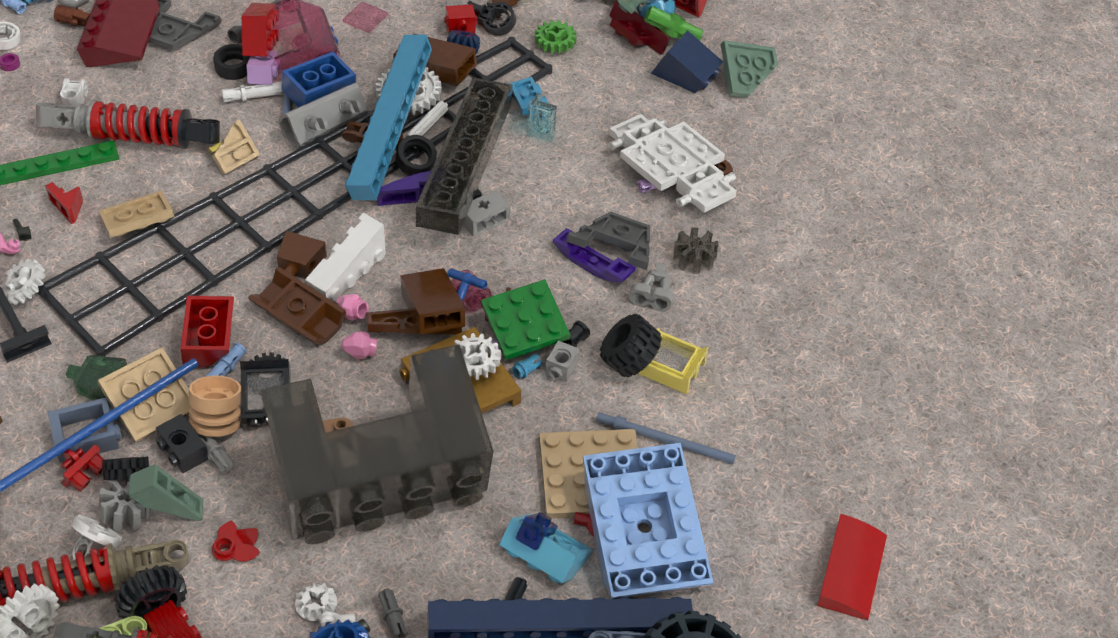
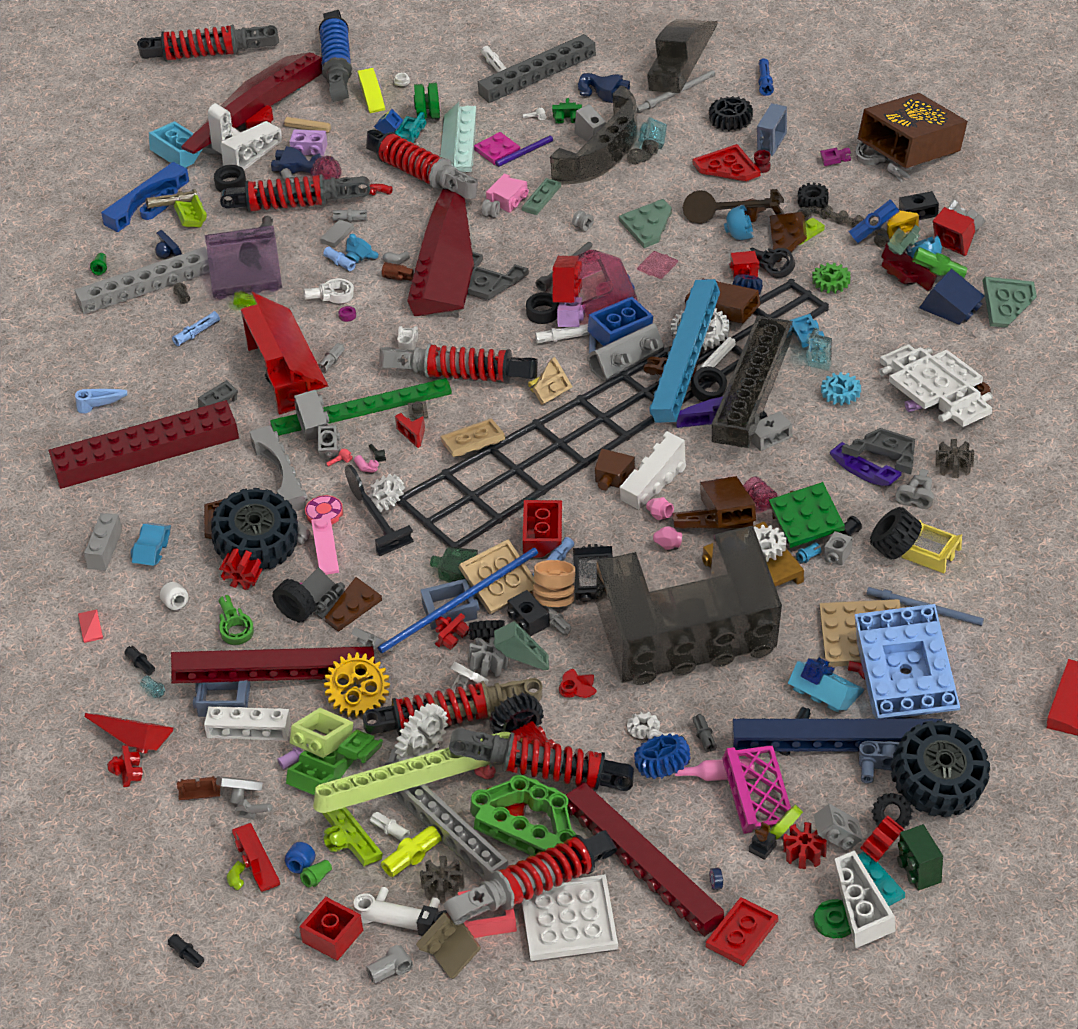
camera: 10 degrees right, 5 degrees down
reddish brown piece [248,266,346,344] -> none
blue piece [447,268,488,301] -> none
none -> clear smoke plate [408,401,428,420]
none -> medium azure gear [821,372,861,406]

